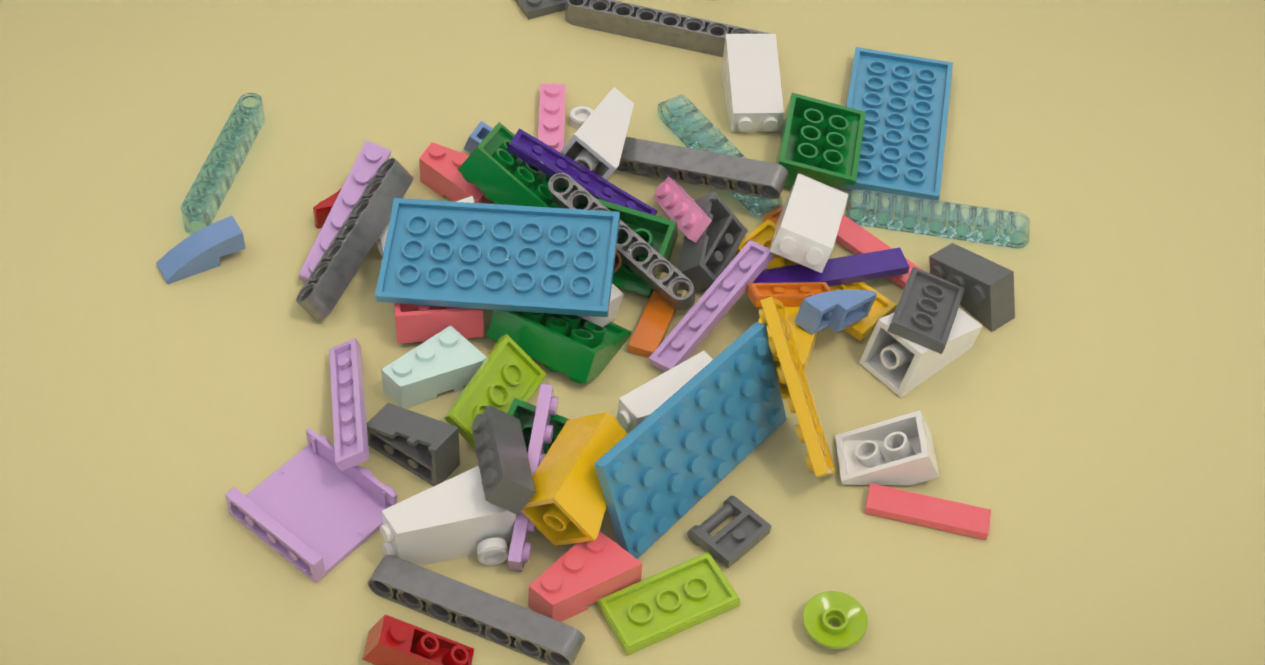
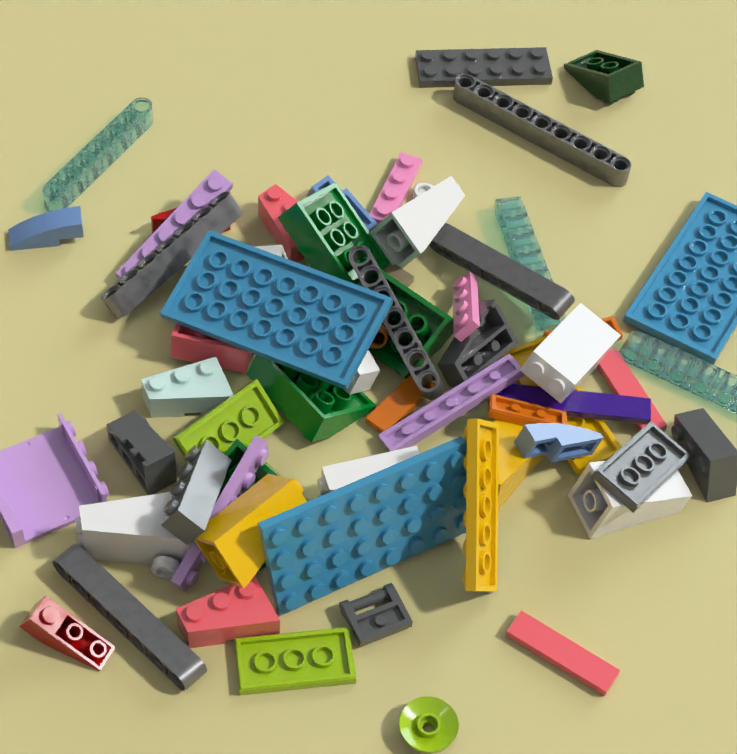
camera: 20 degrees right, 5 degrees up
lavender plate [329,338,369,471] -> none
dark purple tile [507,128,658,216] -> none
white slope [721,34,784,132] -> none
green slope [776,93,866,189] -> none
white slope [835,410,939,486] -> none

